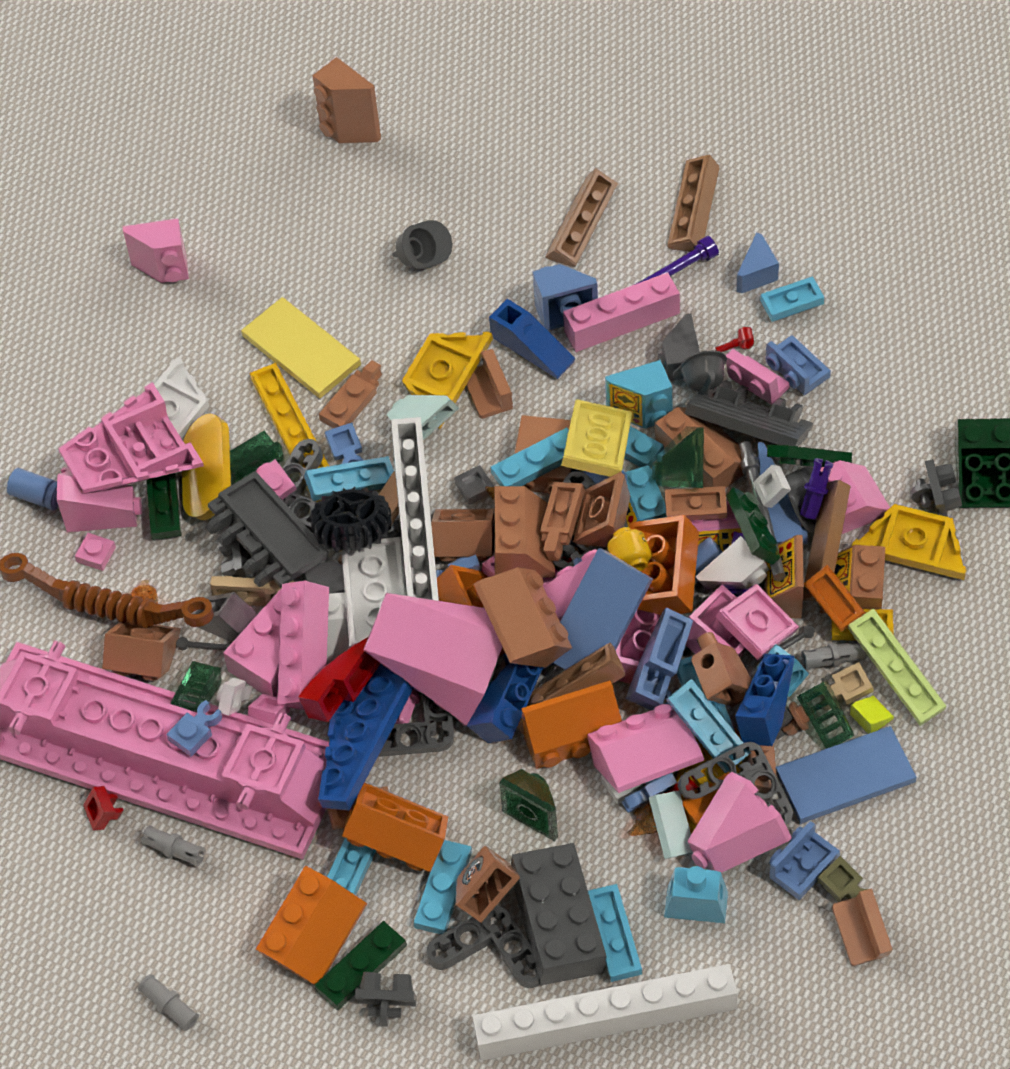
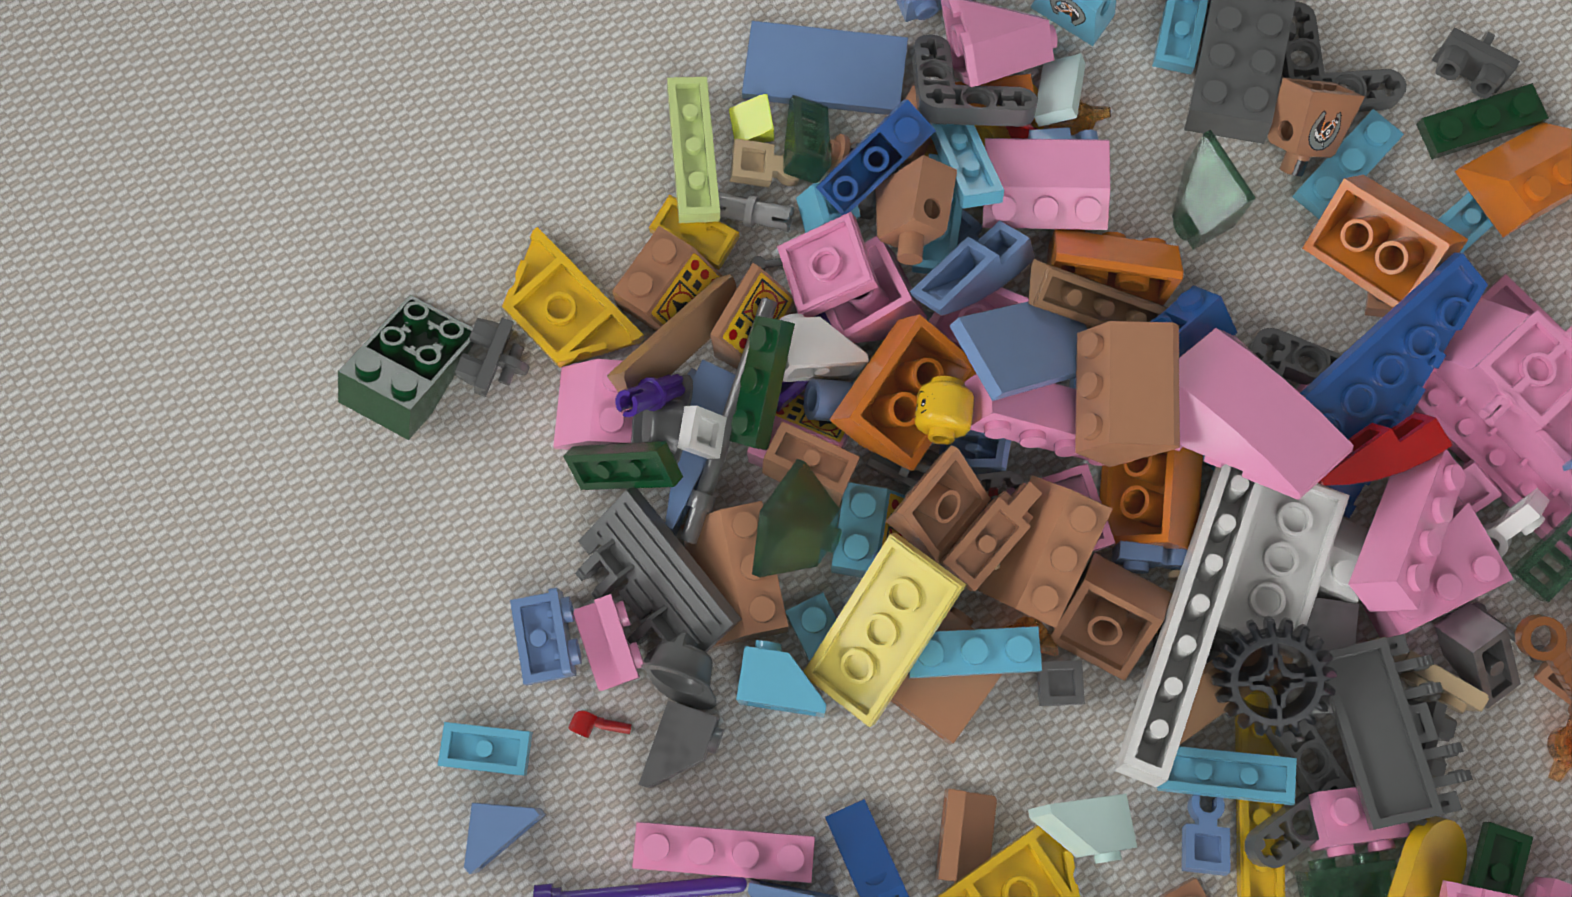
camera: 155 degrees left, 20 degrees up
orange tile [803,565,866,632] -> none

